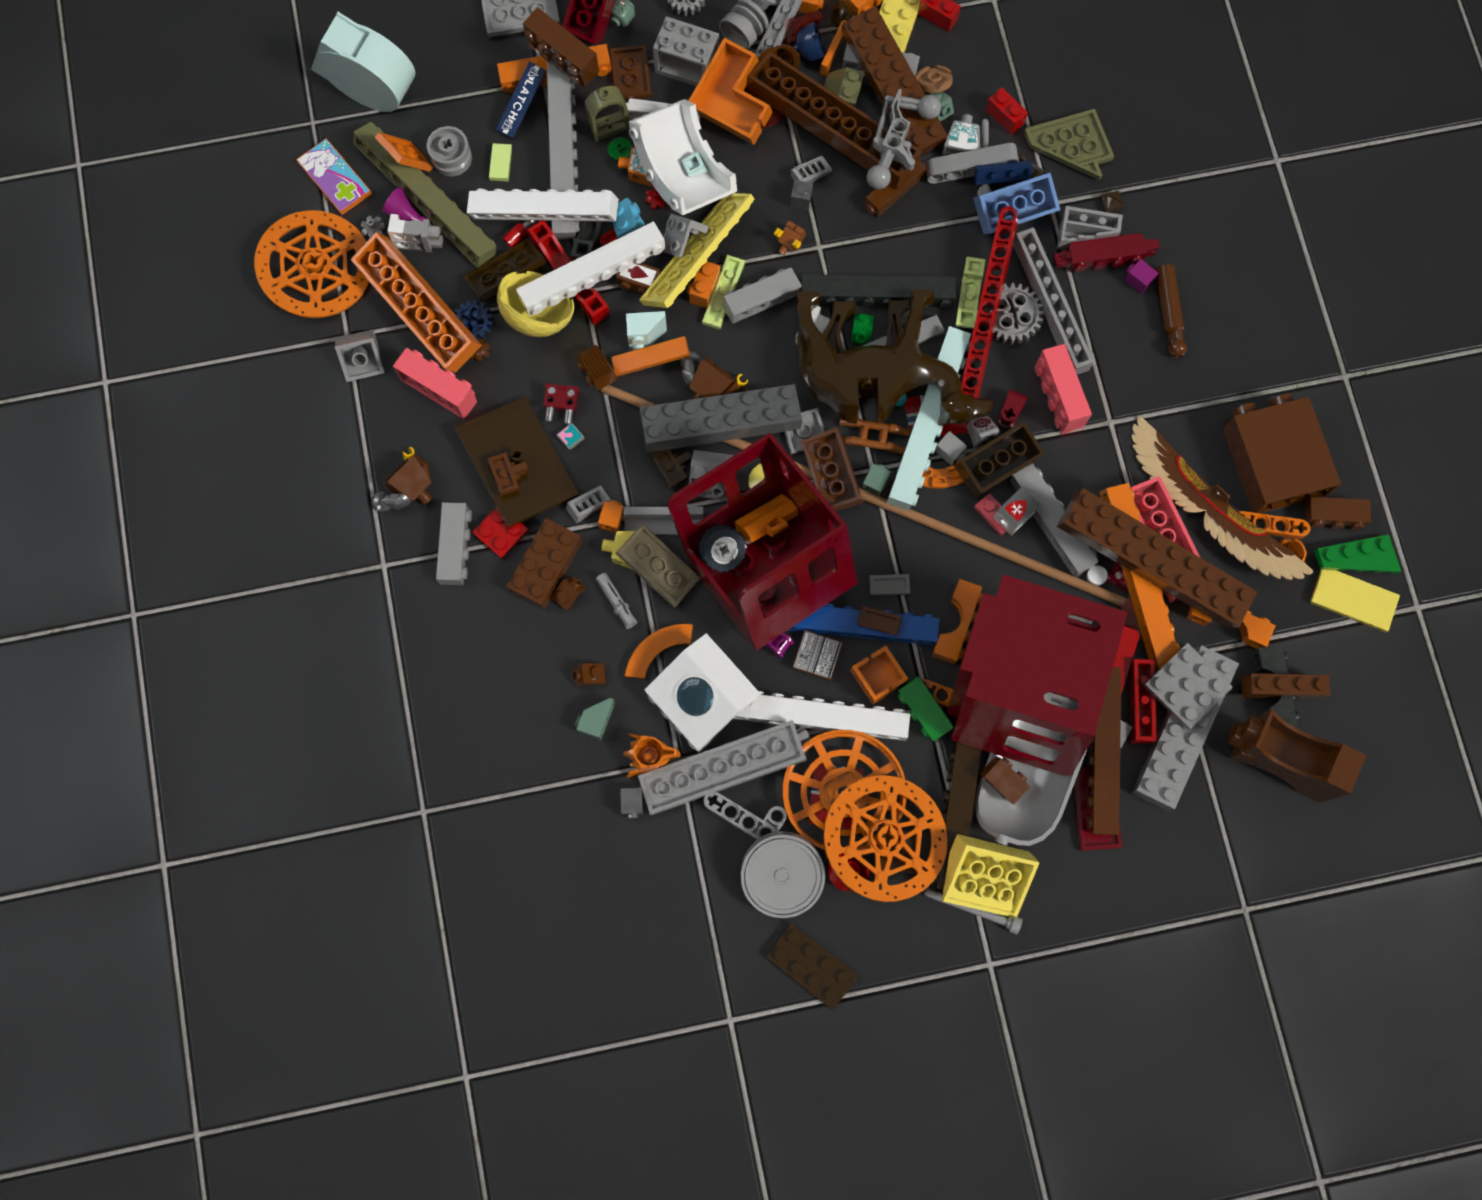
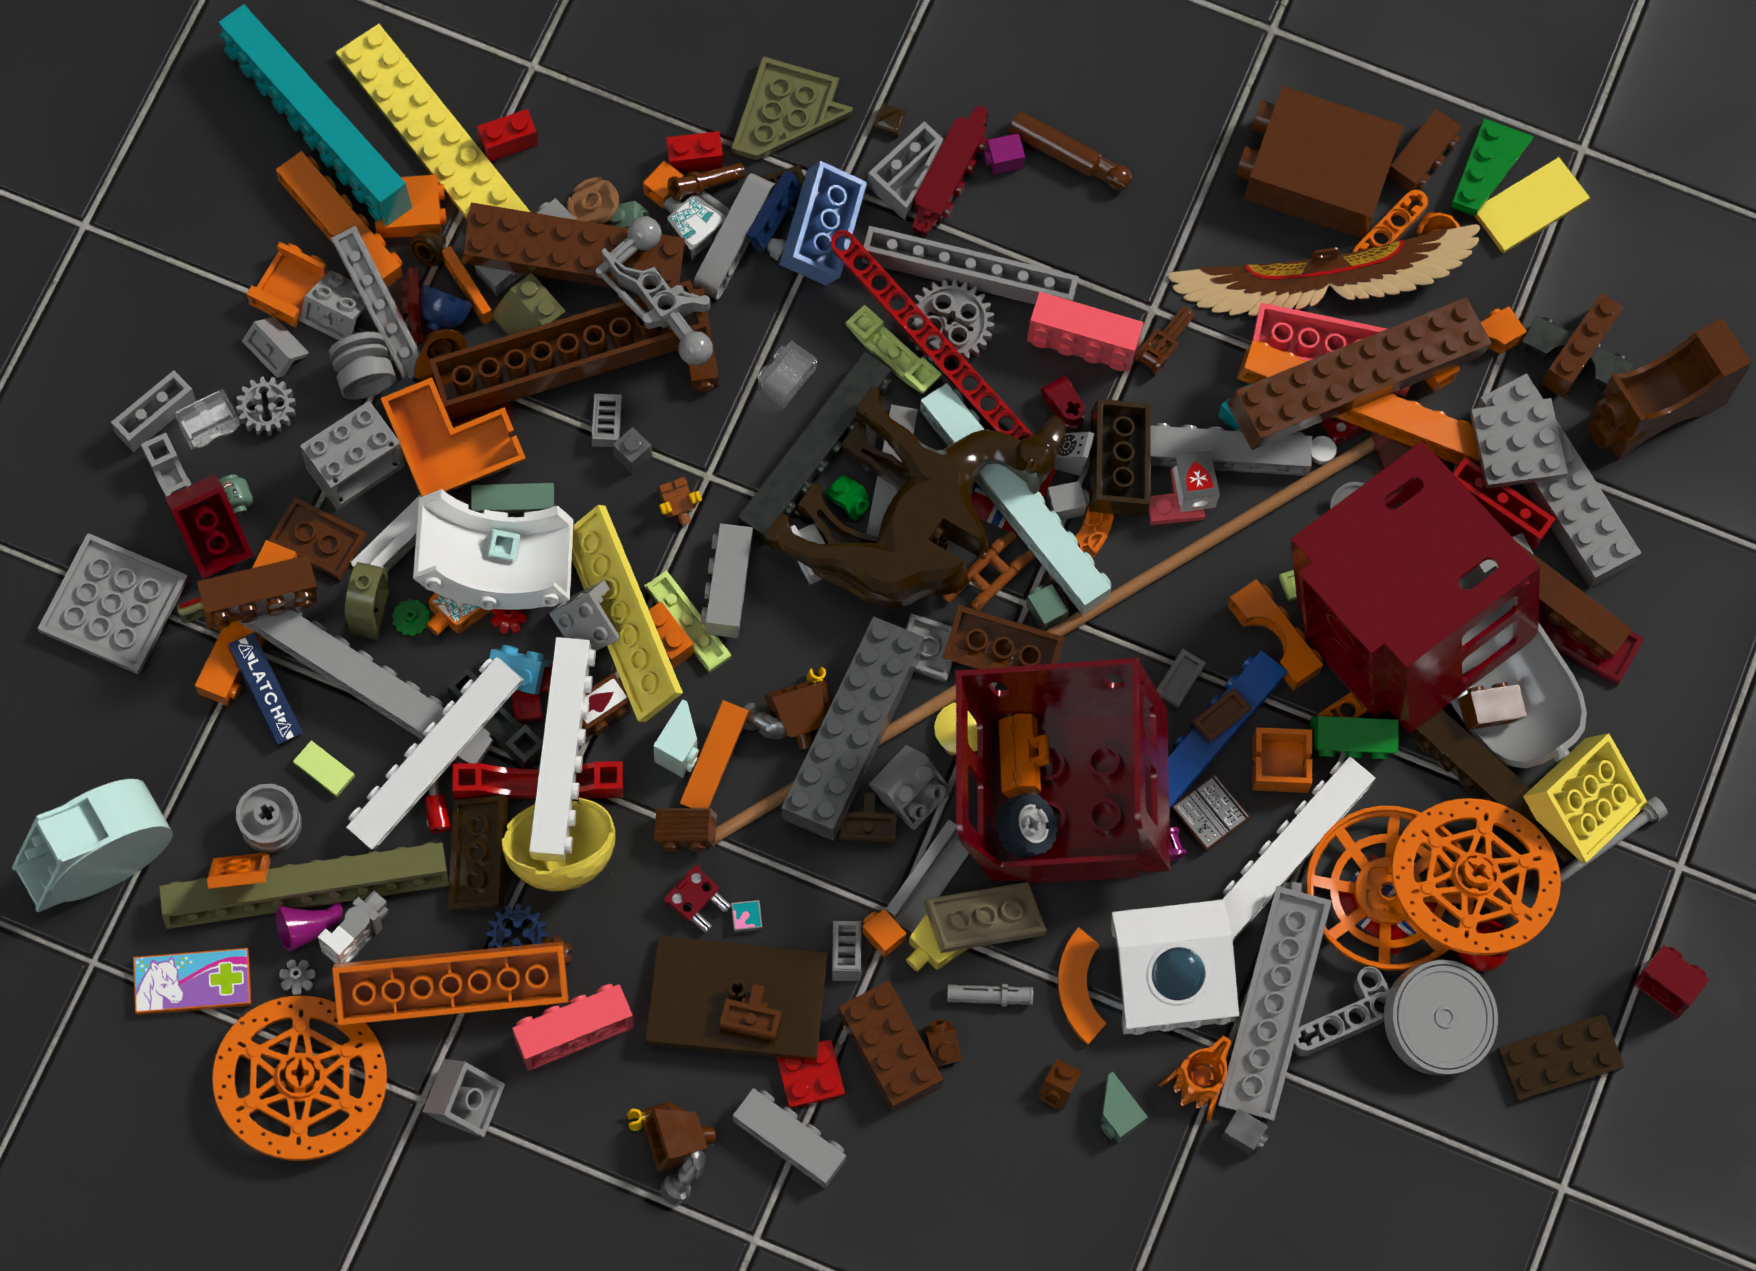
camera: 60 degrees left, 5 degrees down
none -> sand green tile [471,483,554,513]
none -> orange panel [643,161,683,209]
none -> reddish brown pin [667,162,745,201]
none -> clear brick [757,340,817,408]
none -> reddish brown connector [1134,307,1195,376]
none -> dark red brick [1633,945,1710,1018]

